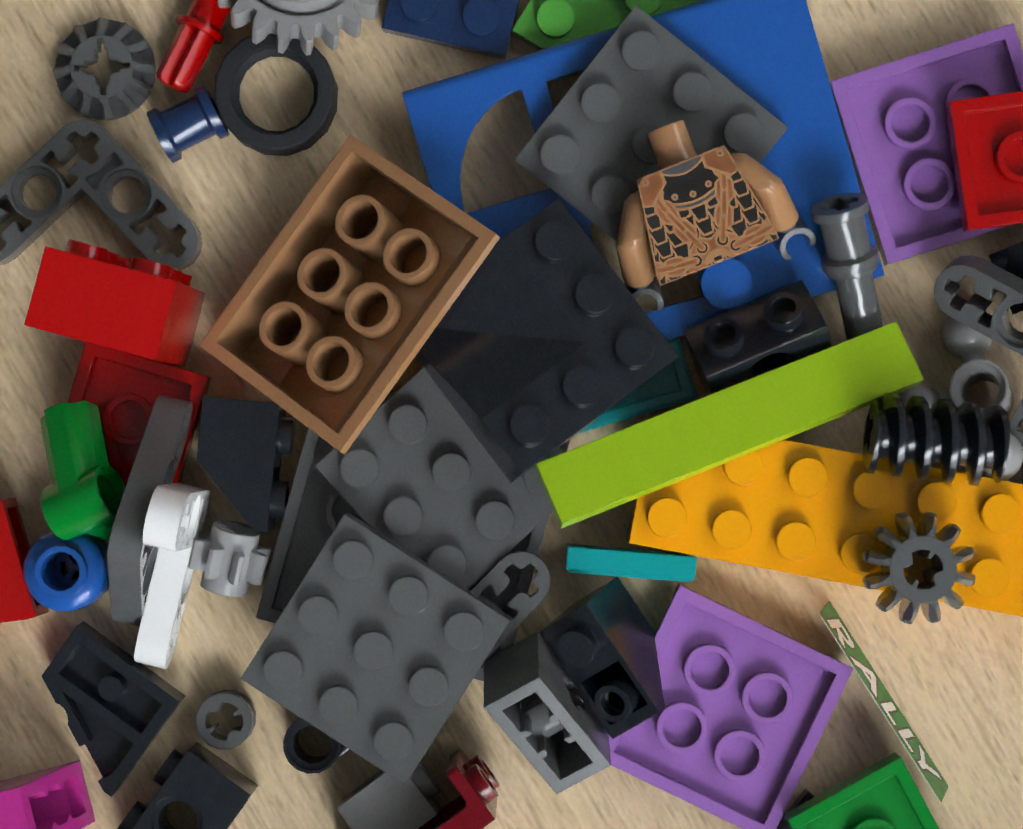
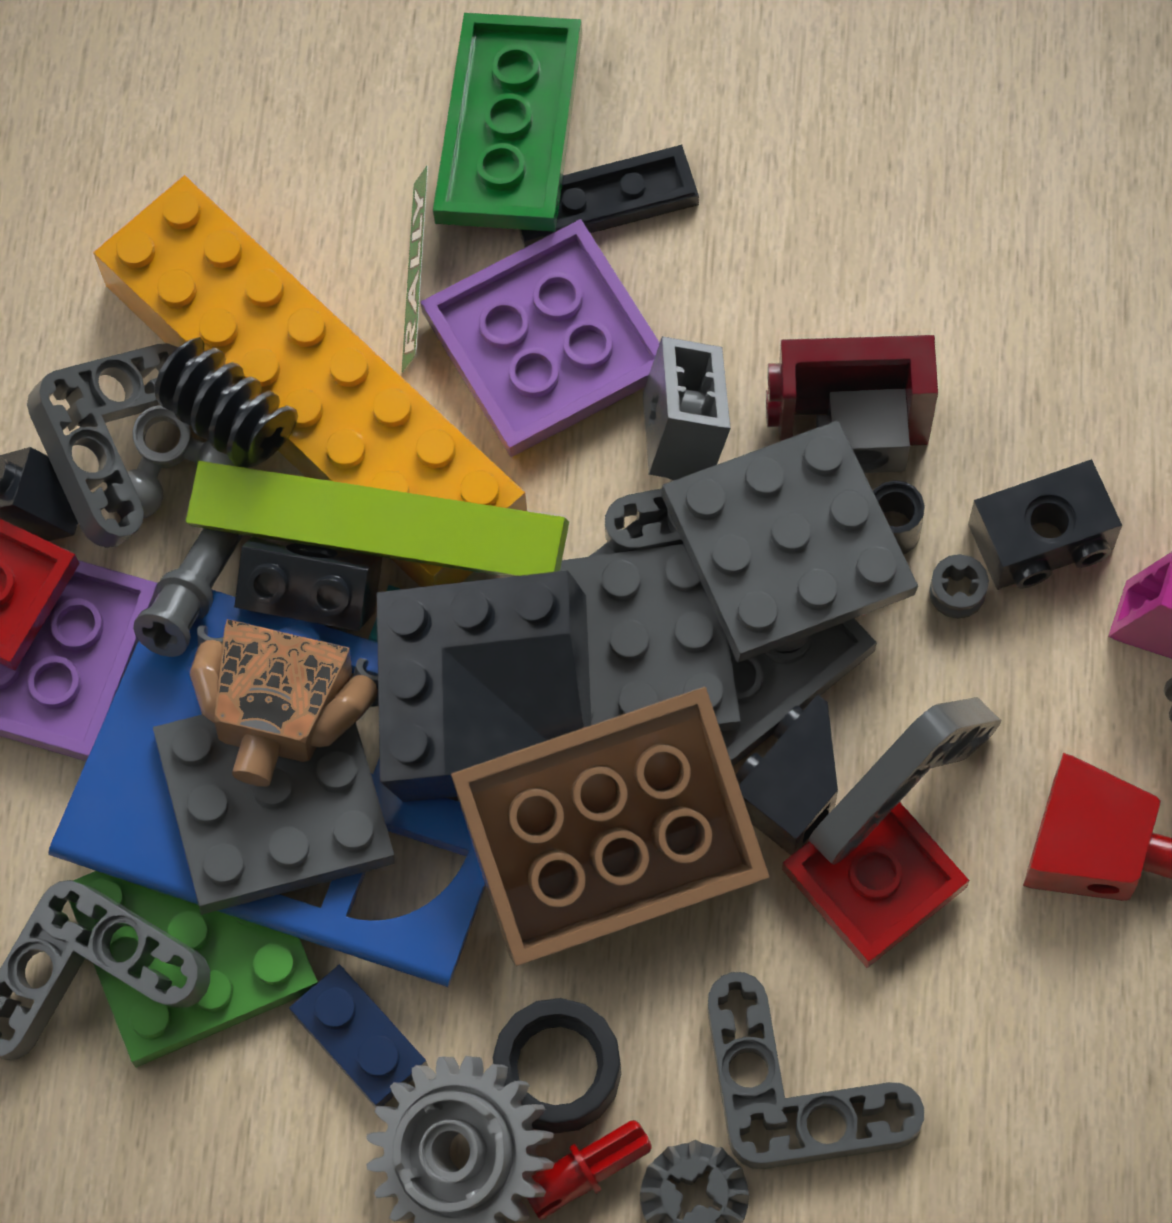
camera: 140 degrees left, 20 degrees down
red brick [24,239,206,366] -> none
blue head [24,531,109,611] -> none
green piece [40,401,126,540] -> none
black wing [41,621,185,797] -> none
white beam [134,482,210,669] -> none
dark blue bush [147,83,230,163] -> none
light grey gear [188,520,272,597] -> none
black slope [540,576,665,739] -> none
teal tile [565,544,697,582] -> none
dark grey gear [861,511,976,624] -> none

